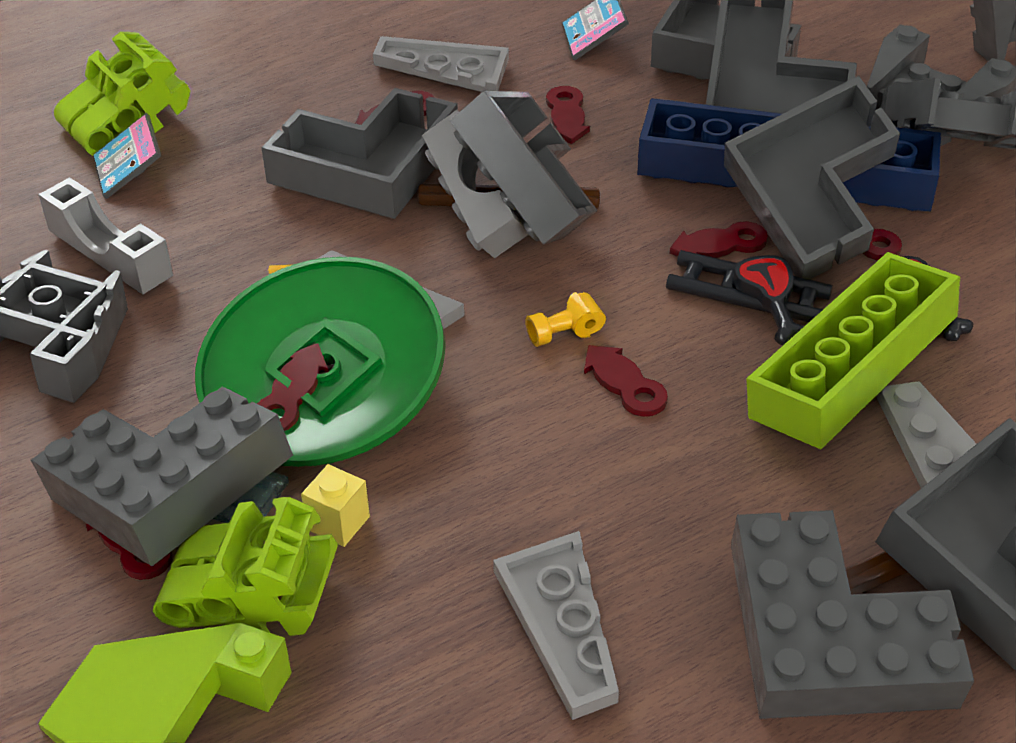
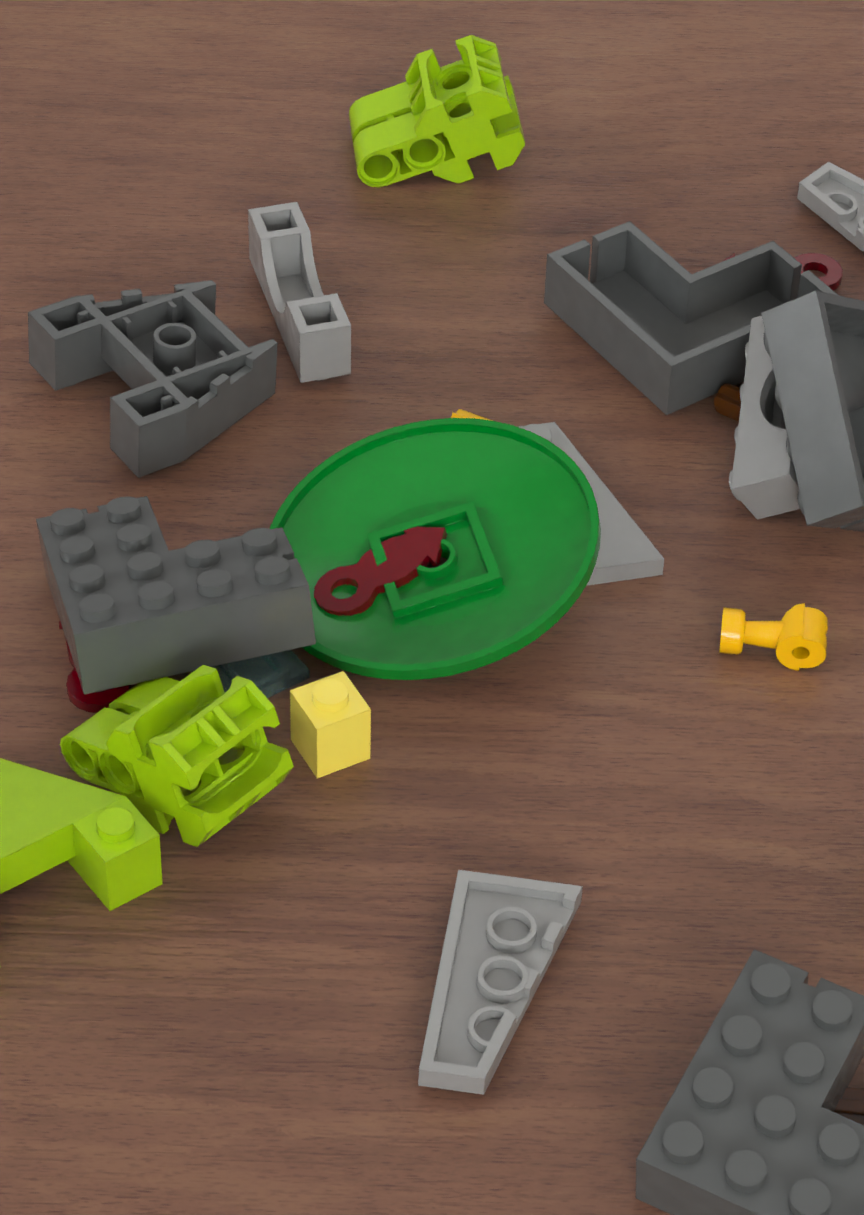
camera: 30 degrees right, 0 degrees up
piece [93,113,161,199] -> none
dark red brick [584,345,668,417] -> none

